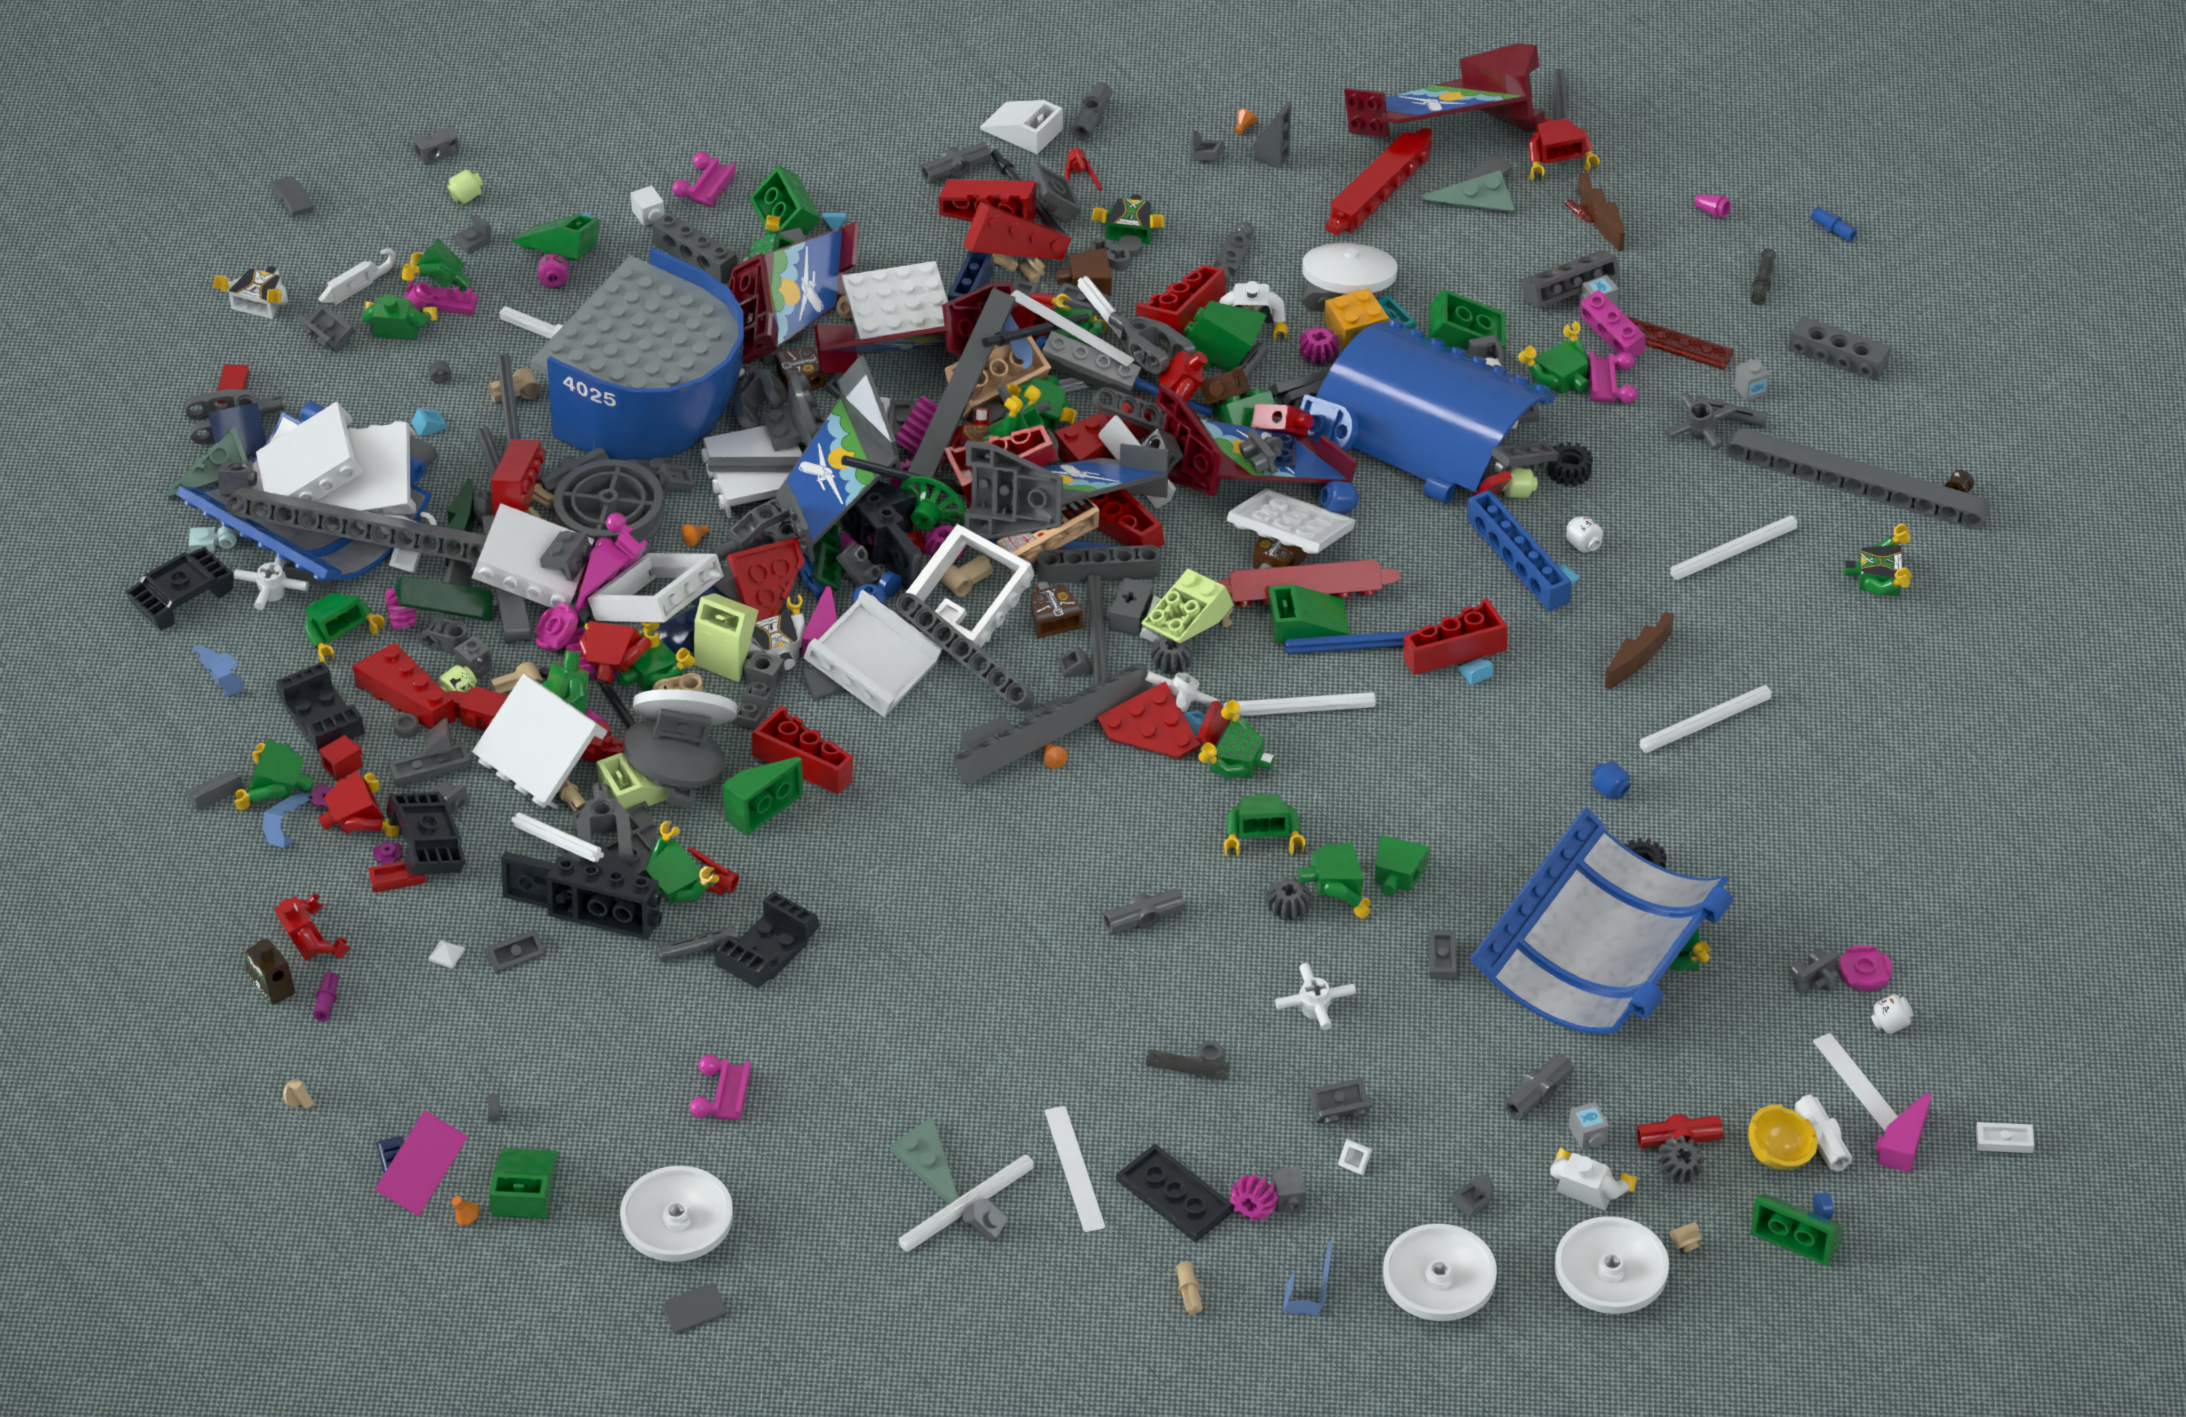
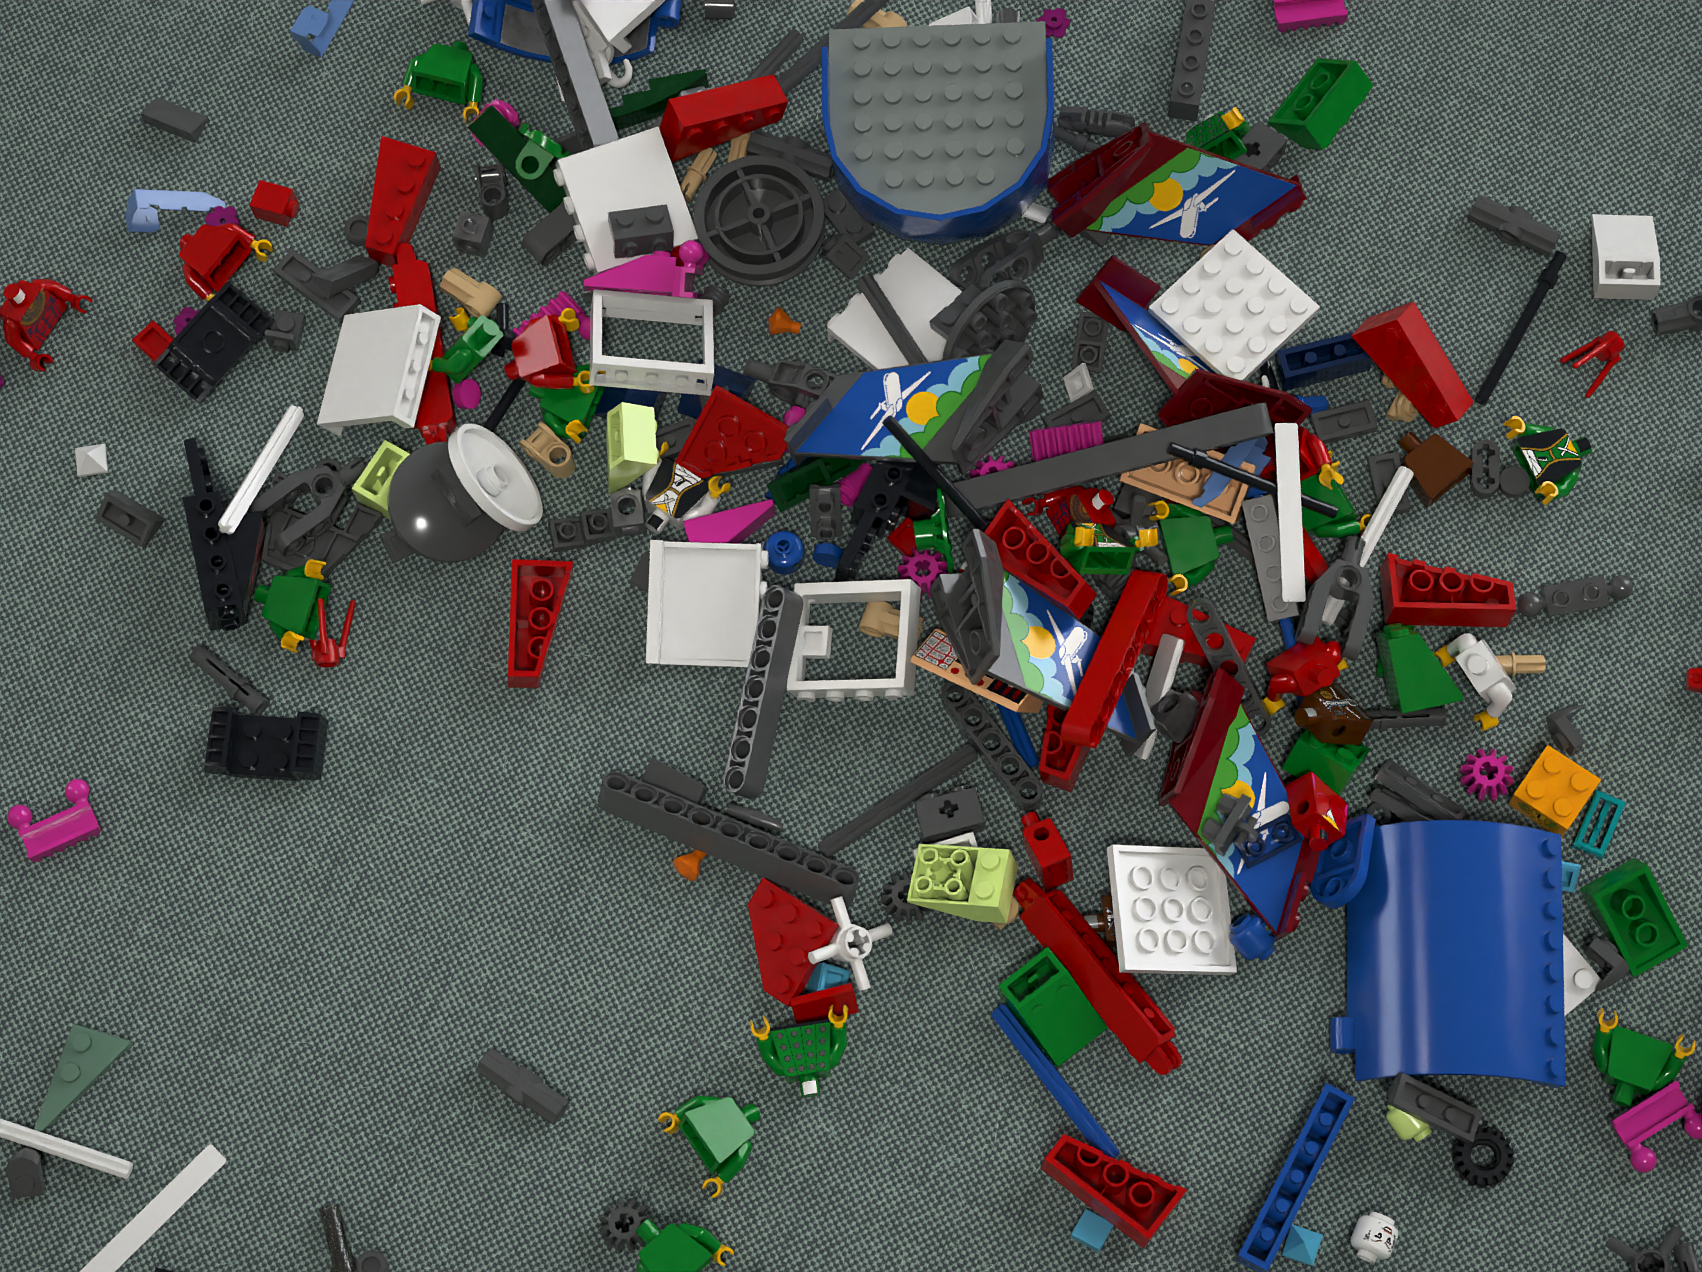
camera: 65 degrees right, 25 degrees up
green torso [234,738,314,810] -> none
black plate [276,661,365,753] -> none
yellowish green head [439,665,477,693] -> none
dark pink tile [535,603,578,652] -> none
tan axle [558,778,587,813] -> none
green slope [722,757,804,836] -> none
reddish brown torso [775,347,825,394] -> none
medium azure slope [822,213,847,231] -> none
red wedge [939,180,1037,222] -> none
dark grey plate [1030,162,1081,223] -> none
reddish brown torso [1030,582,1083,639] -> none
dark grey slope [1057,646,1093,678] -> none
white axle [1223,692,1376,716] -> none
white dish [1302,243,1397,294] -> none
red tile [1473,470,1512,496] -> none
none -> green tile [515,122,571,180]
none -> red torso [1020,811,1074,892]
none -> red beam [1061,570,1168,749]

